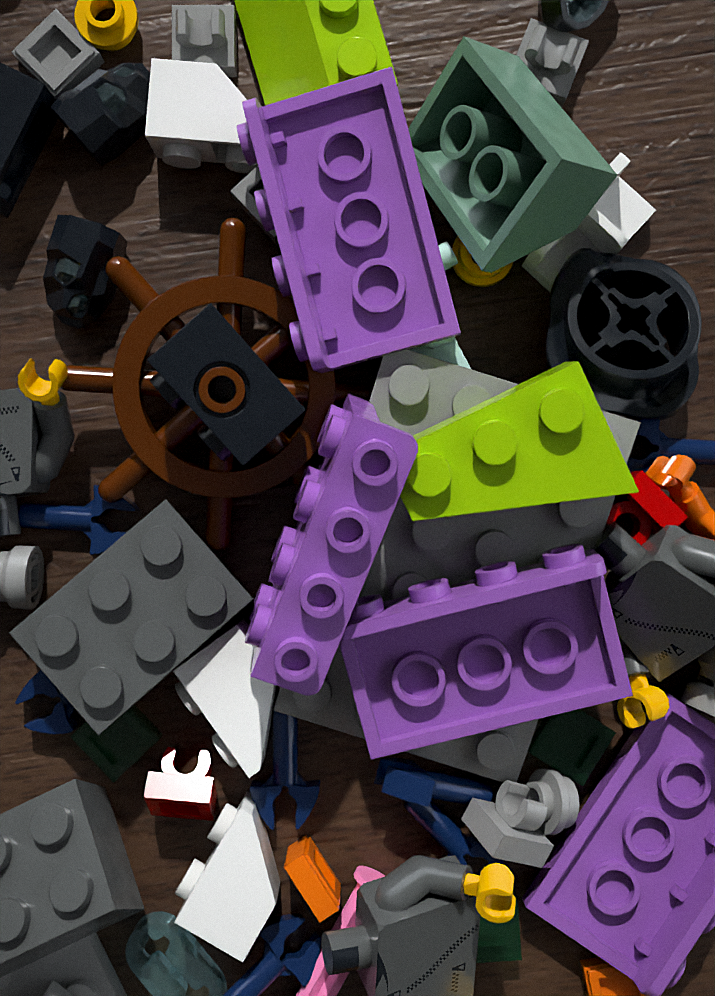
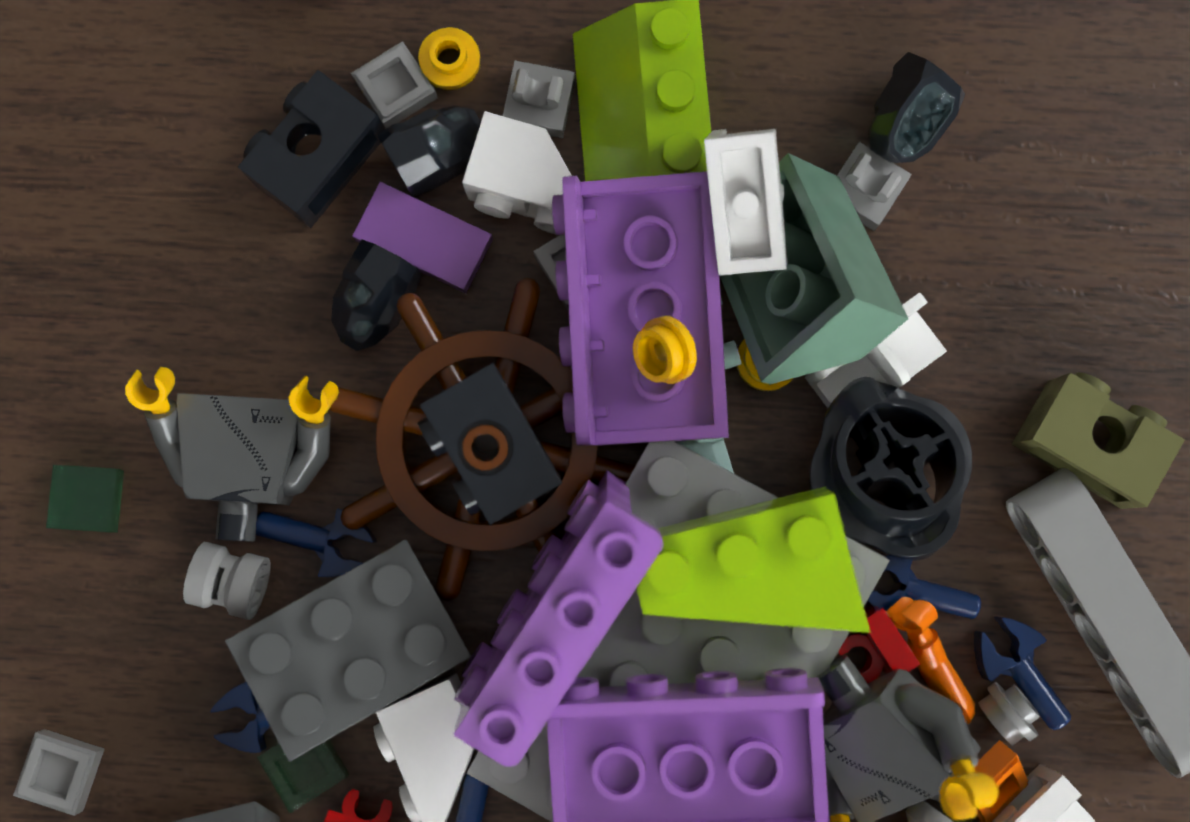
camera: 15 degrees right, 5 degrees down
none -> medium lavender tile [352,182,493,293]
none -> yellow plate [633,316,697,384]
none -> white panel [704,129,788,275]

